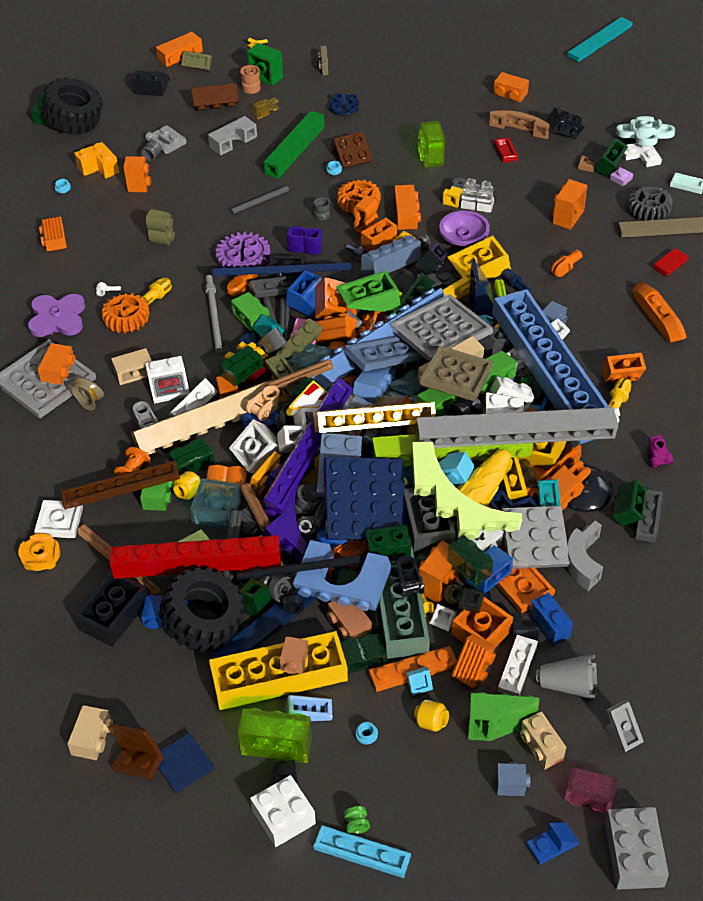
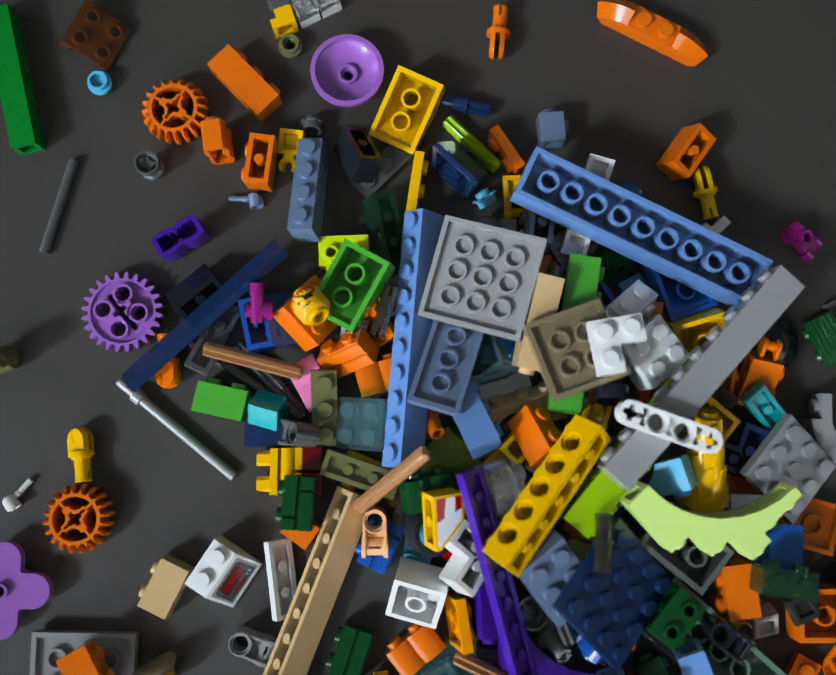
camera: 45 degrees left, 35 degrees up
none -> medium nougat axle [202,341,303,380]
none -> magenta plate [245,283,273,323]
none -> olive plate [278,33,303,58]
none -> yellow head [291,286,330,325]
none -> clear smoke pin [369,283,401,338]
none -> white plate [585,313,648,377]
none -> clear smoke pin [592,513,615,573]
none -> white beam [614,400,723,454]

